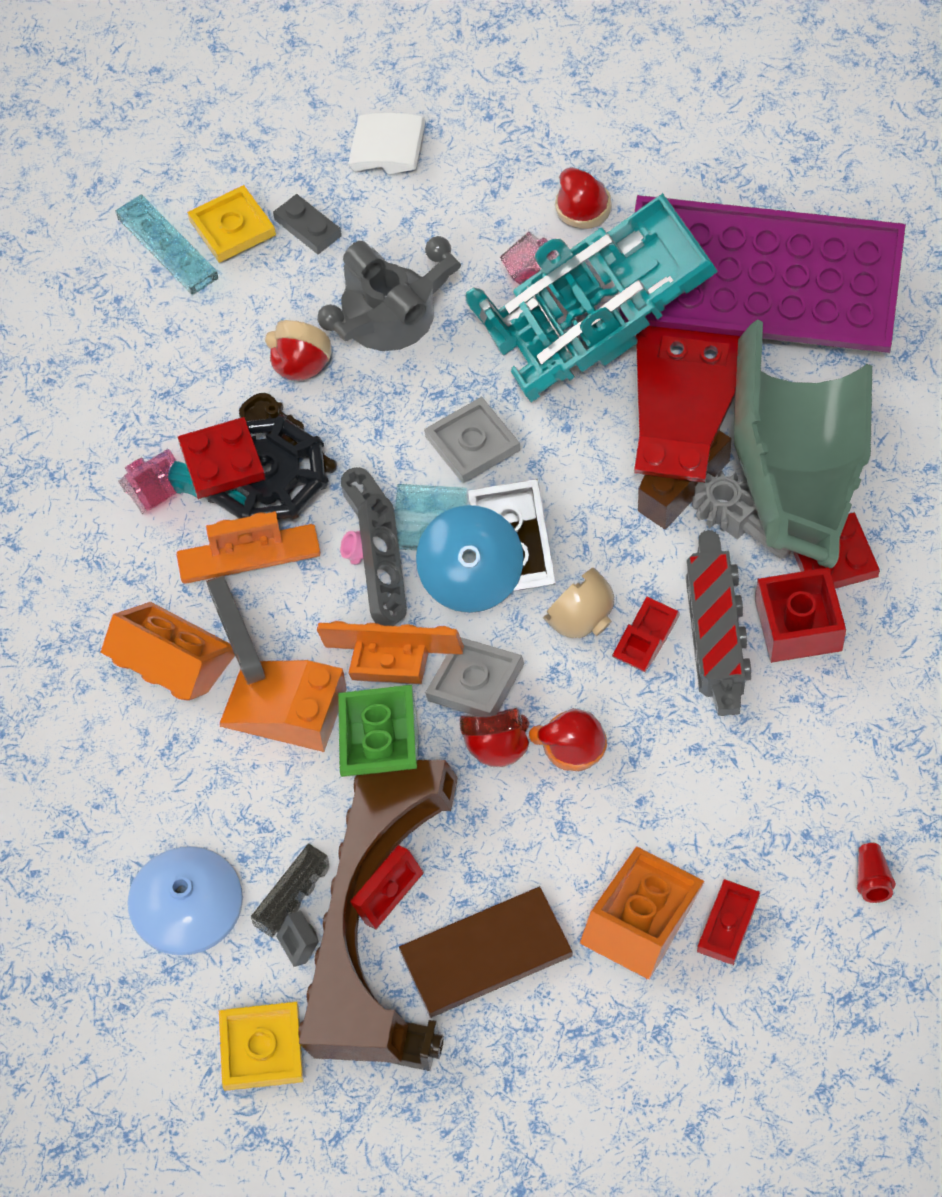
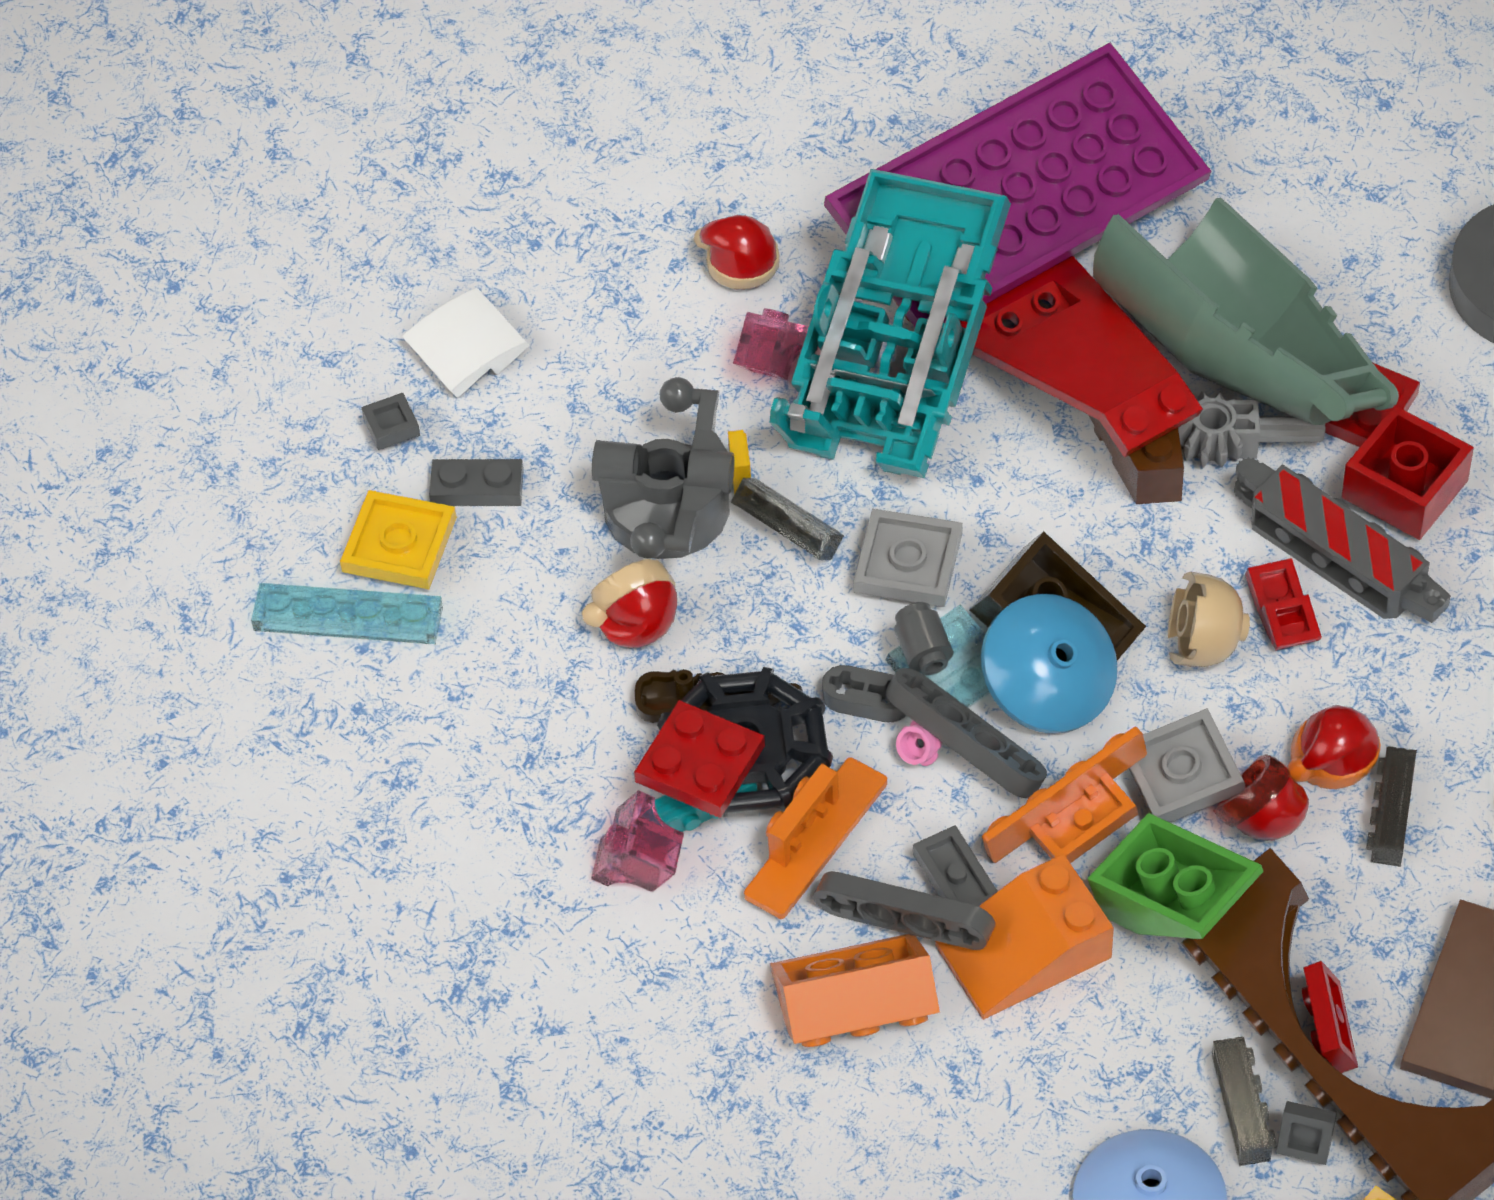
camera: 45 degrees left, 5 degrees down
none -> dark grey plate [361,393,420,450]
none -> yellow tile [728,430,752,495]
none -> clear smoke piece [730,478,844,560]
none -> dark grey brick [894,602,954,675]
none -> dark grey plate [913,825,998,907]
none -> clear smoke piece [1366,746,1417,867]

